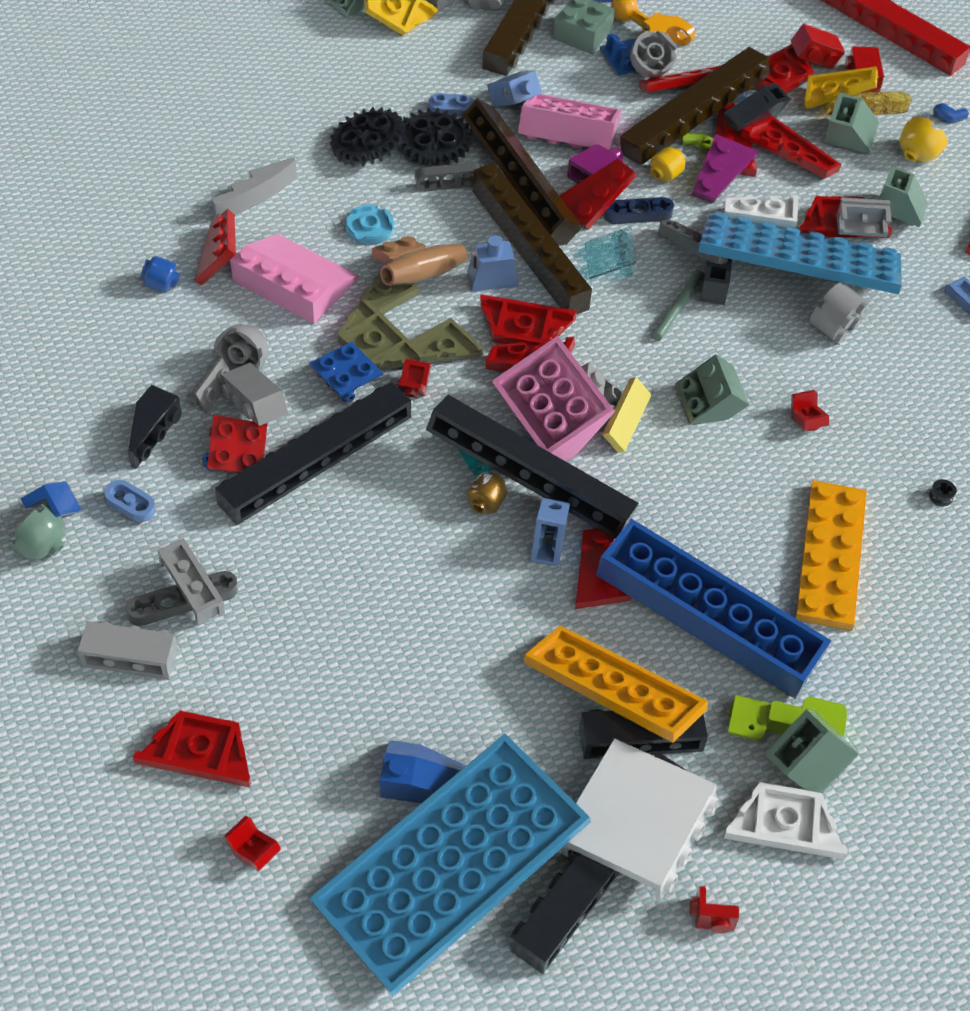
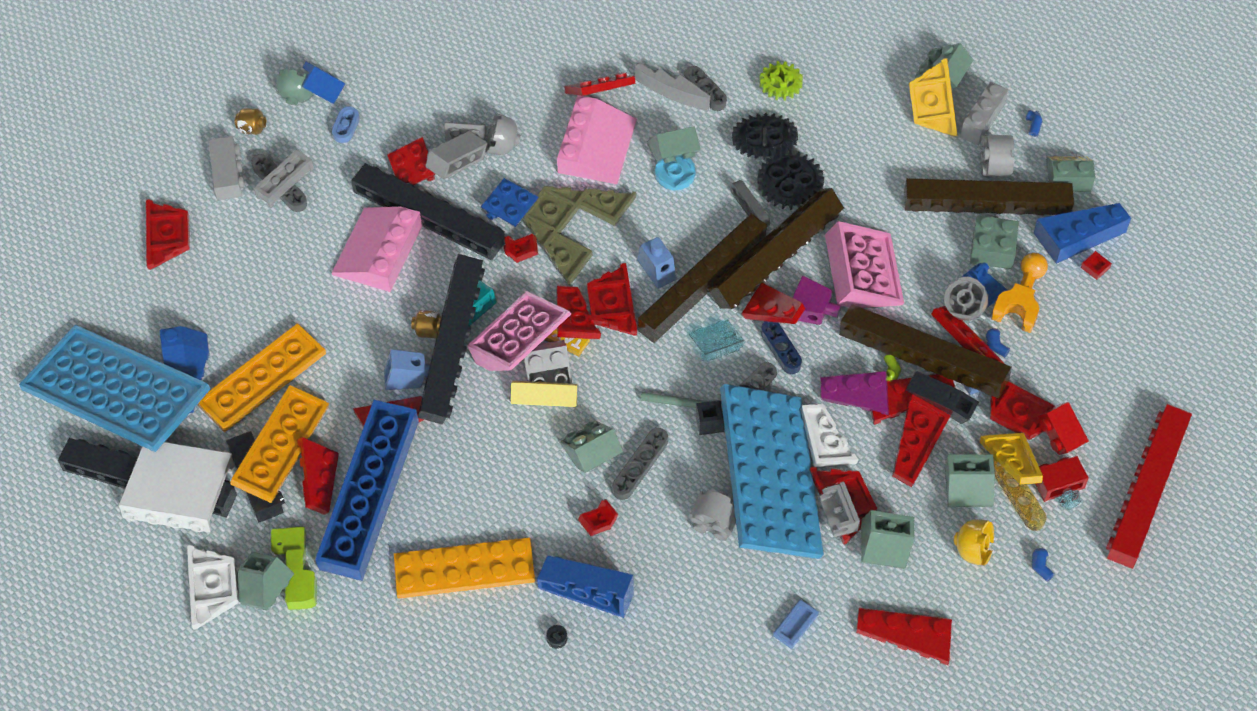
camera: 75 degrees right, 5 degrees up
black slope [128,384,182,469] -> none
blue head [140,256,180,293] -> none
red bracket [224,816,281,871] -> none
medium nougat plate [371,236,467,286] -> none
medium blue plate [428,93,474,117] -> none
medium blue torso [487,70,542,107] -> none
yellow head [650,147,685,183] -> none
red bracket [690,886,739,934] -> none
none -> light orange plate [197,323,326,432]
none -> pearl gold head [235,108,267,135]
none -> red wing [297,437,339,515]
none -> bright pink slope [332,207,422,292]
none -> blue wedge [537,555,634,618]
none -> dark grey beam [612,428,668,500]
none -> sand green slope [647,126,701,164]
none -> dark grey beam [685,66,727,111]
none -> lime gear [760,61,803,101]
none -> blue arm [986,328,1010,358]
none -> clear light blue plate [1058,490,1081,510]

